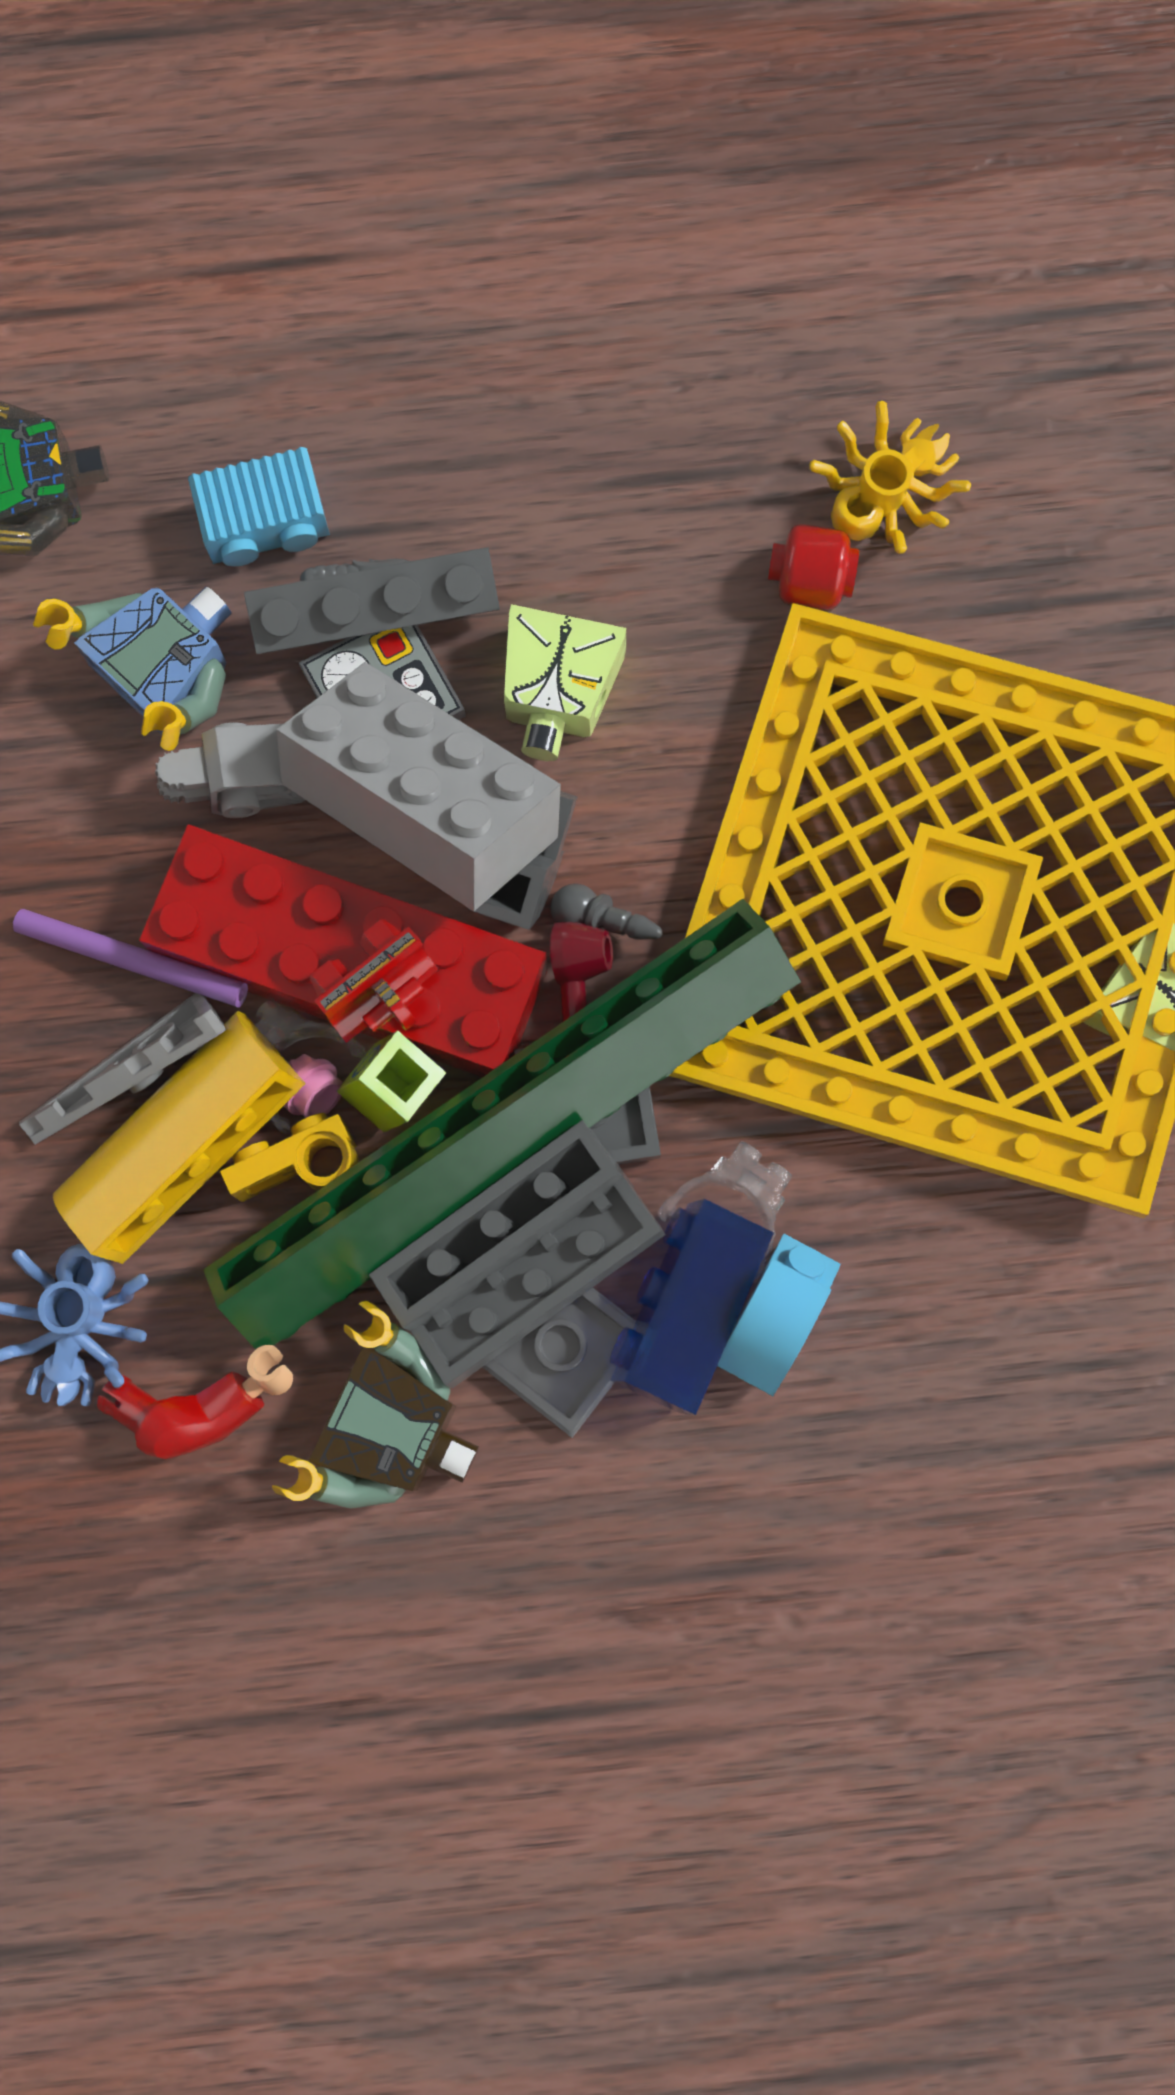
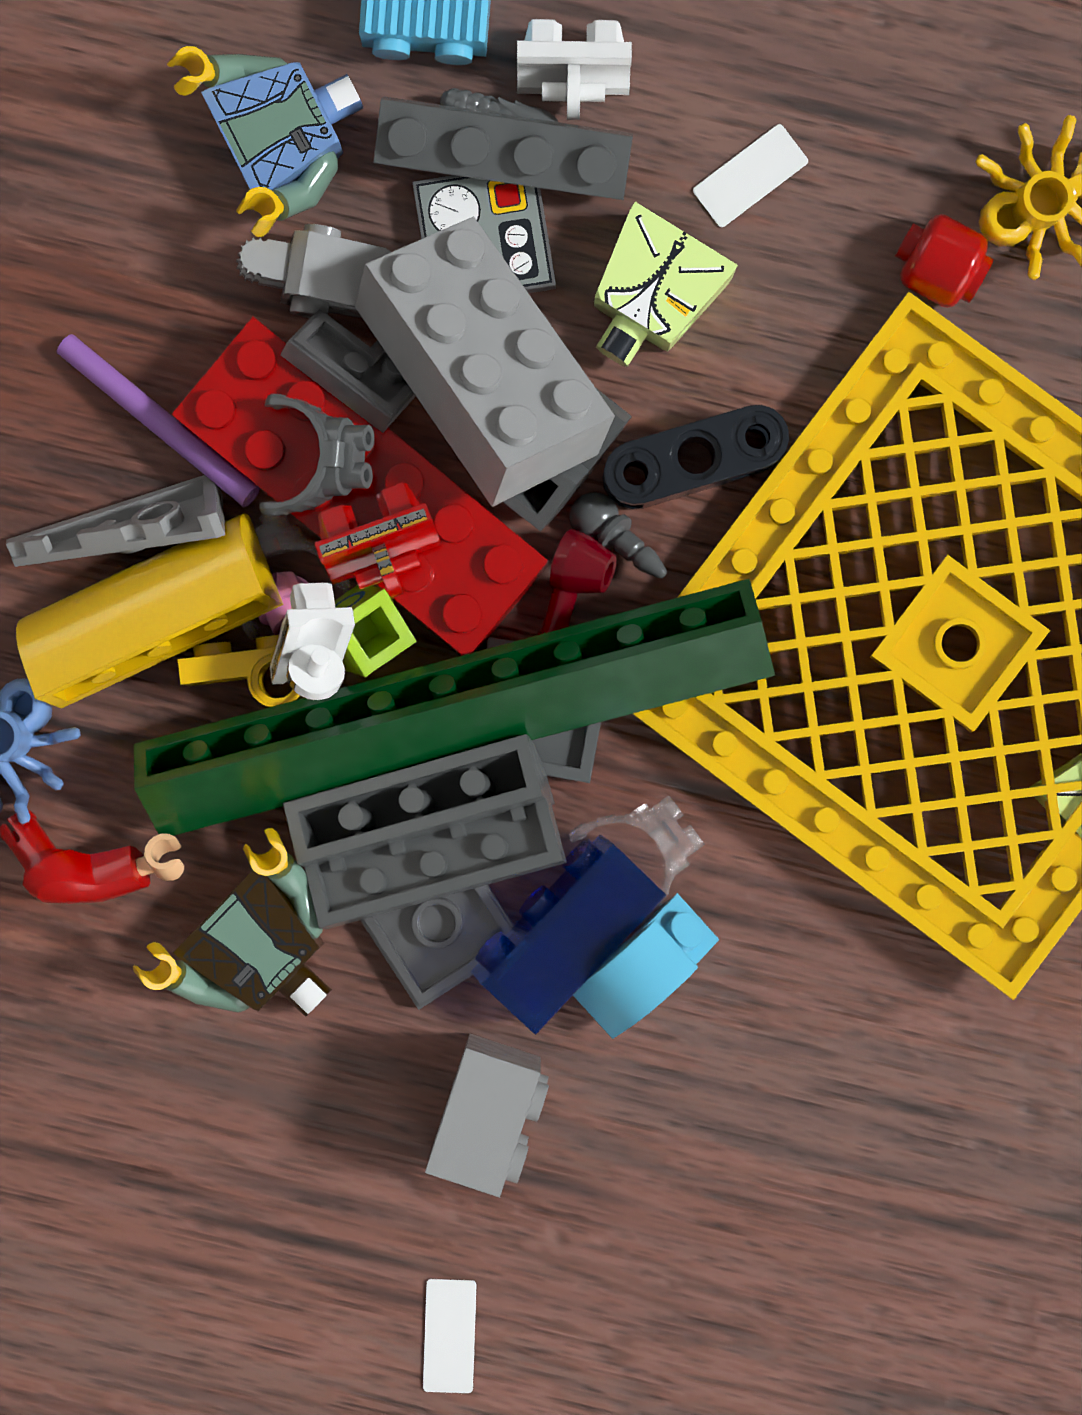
camera: 15 degrees right, 10 degrees up
none -> dark grey helmet [259,394,374,516]
none -> white hips [270,583,355,700]
none -> flat silver tile [281,309,416,433]
none -> white sticker [423,1279,476,1393]
none -> light grey piece [425,1034,549,1198]
none -> white hips [517,19,632,120]
none -> black piece [603,405,789,510]
none -> white sticker [693,124,808,227]

